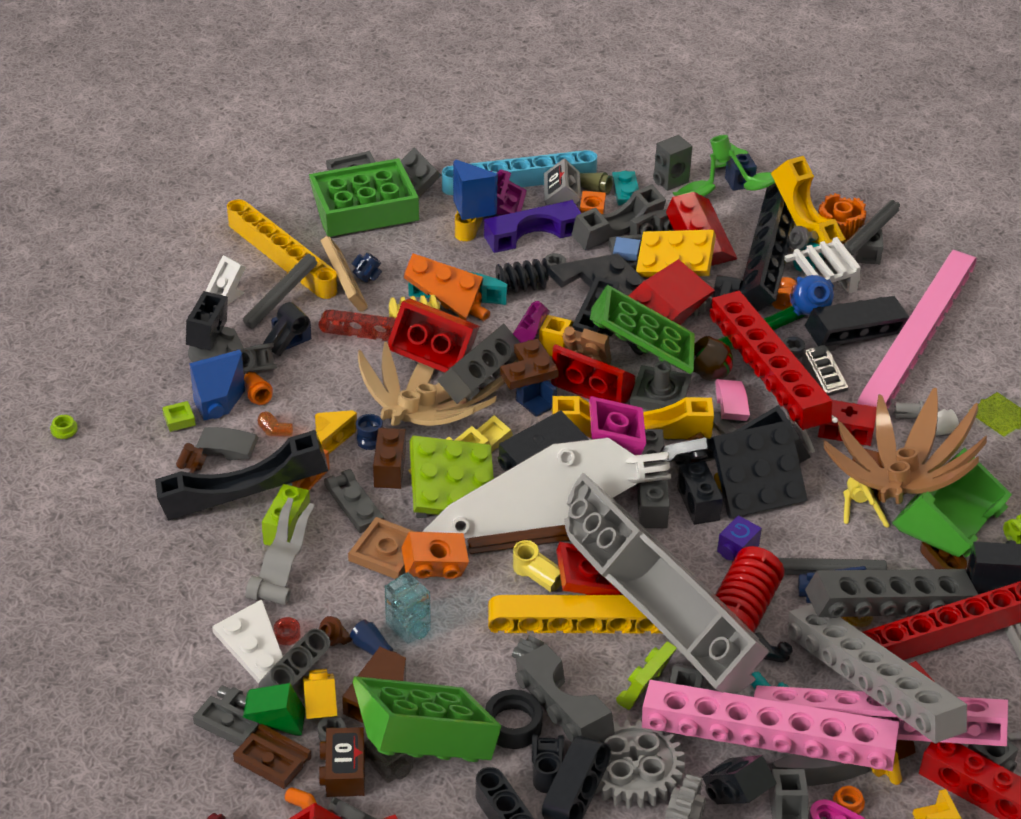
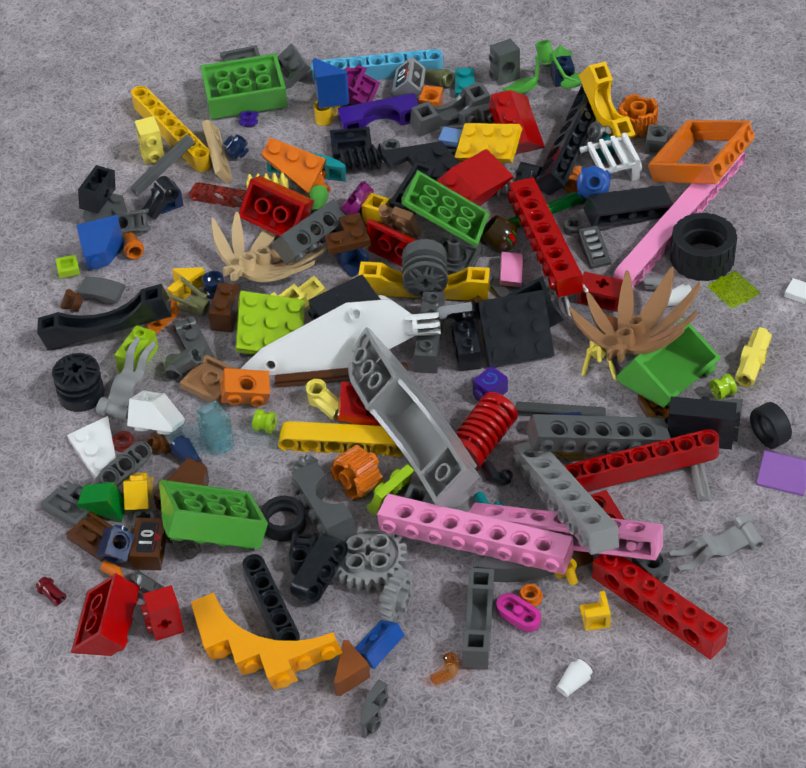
camera: 10 degrees right, 5 degrees up
white slope [206,255,246,304] -> none
clear orange arm [257,411,293,436] -> none
dark pink slope [589,396,646,455] -> none
black brick [701,755,777,805] -> none
dark grey axle [844,200,900,255] -> none
none -> black wheel [52,353,105,412]
none -> dark blue brick [96,525,135,565]
none -> white slope [127,391,185,435]
none -> light yellow brick [135,116,164,165]
none -> dark grey piece [162,346,204,383]
none -> olive plant [166,277,210,316]
none -> dark purple plate [238,111,259,128]
none -> lime wheel [252,409,277,434]
none -> bright green cone [309,185,329,214]
none -> orange brick [329,445,384,501]
none -> black plate [330,127,372,160]
none -> dark grey wheel [402,239,448,297]
none -> orange window [648,120,755,184]
none -> black tyre [670,213,737,281]

